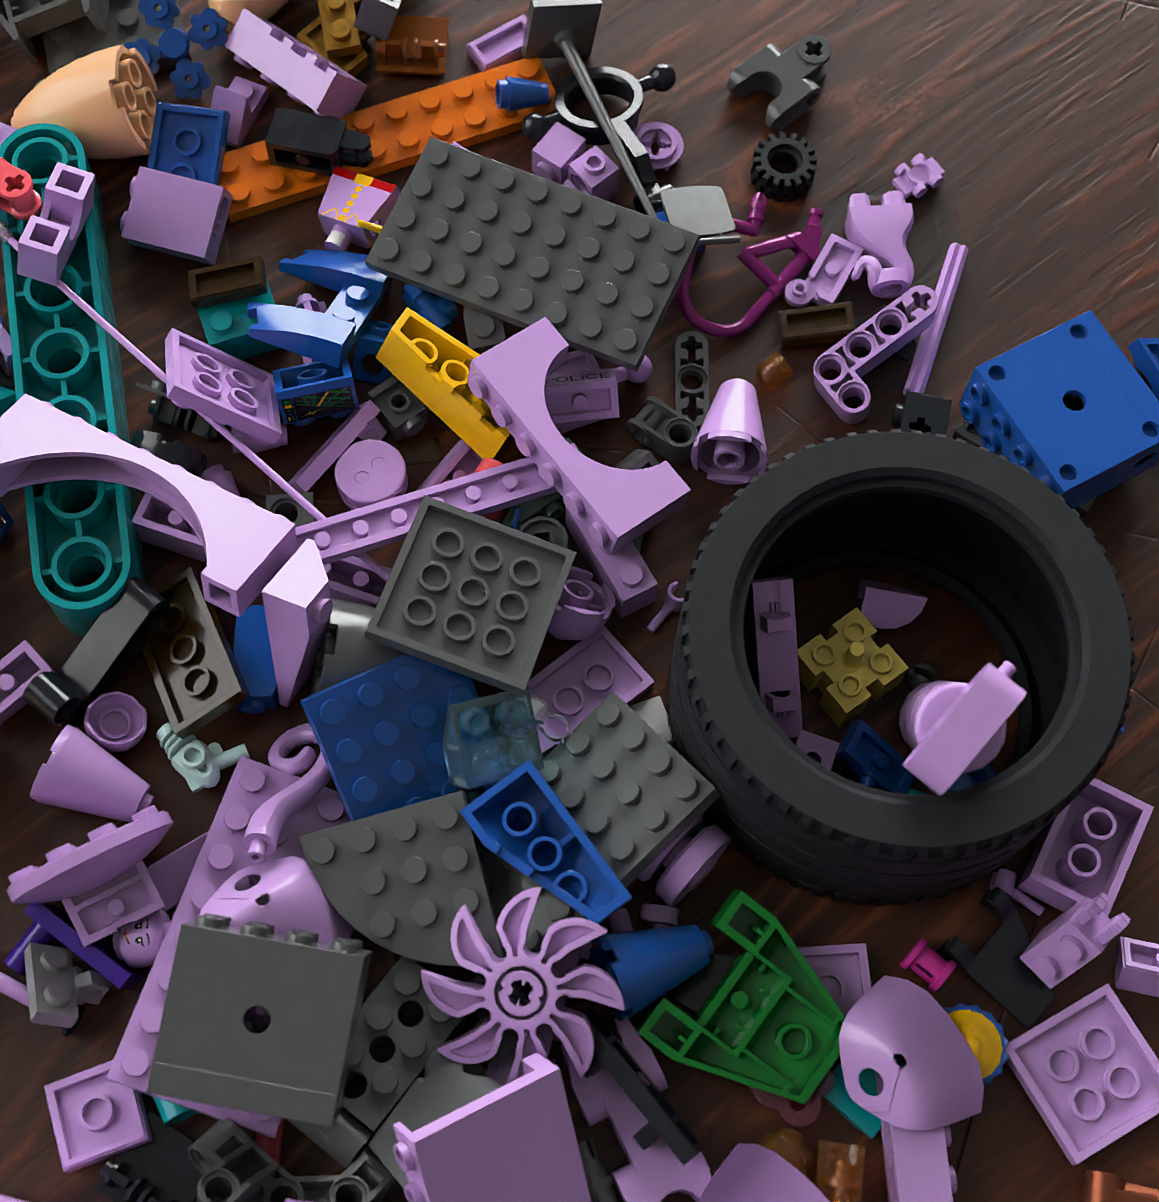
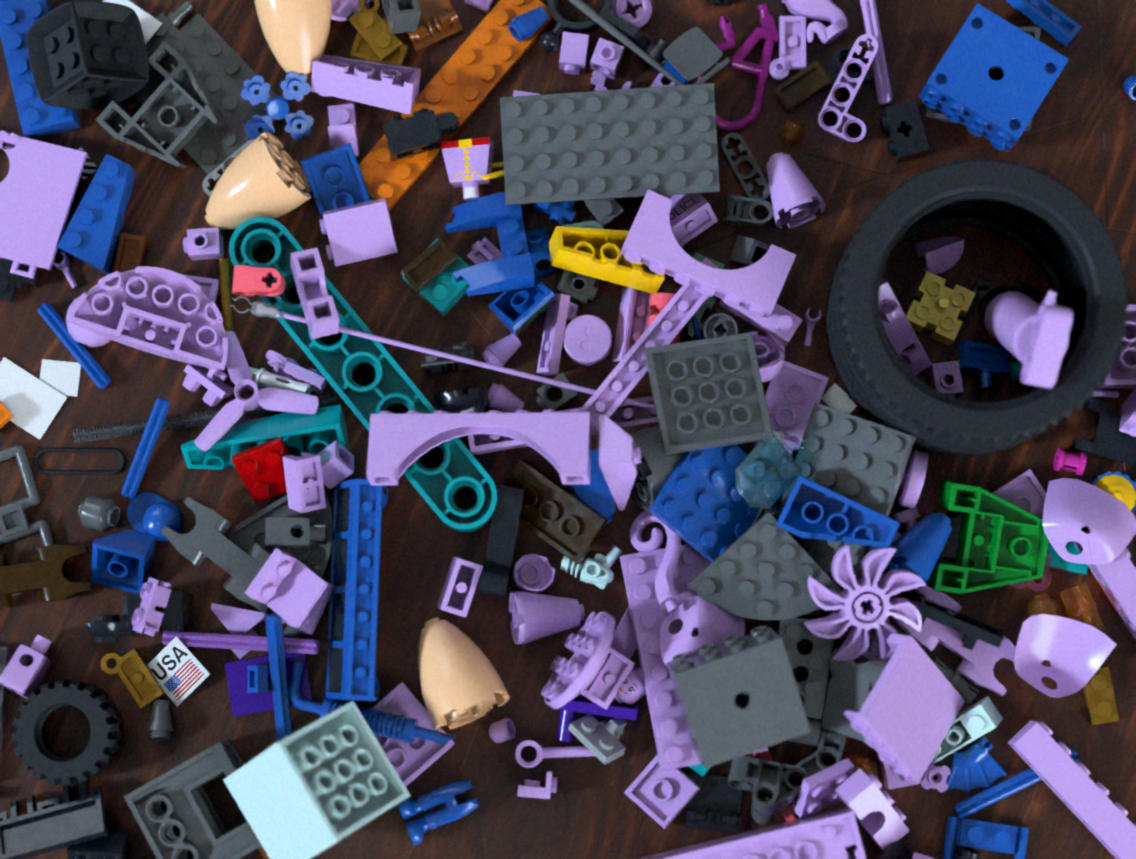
camera: 20 degrees left, 15 degrees up
lavender plate [165,328,282,445] -> none

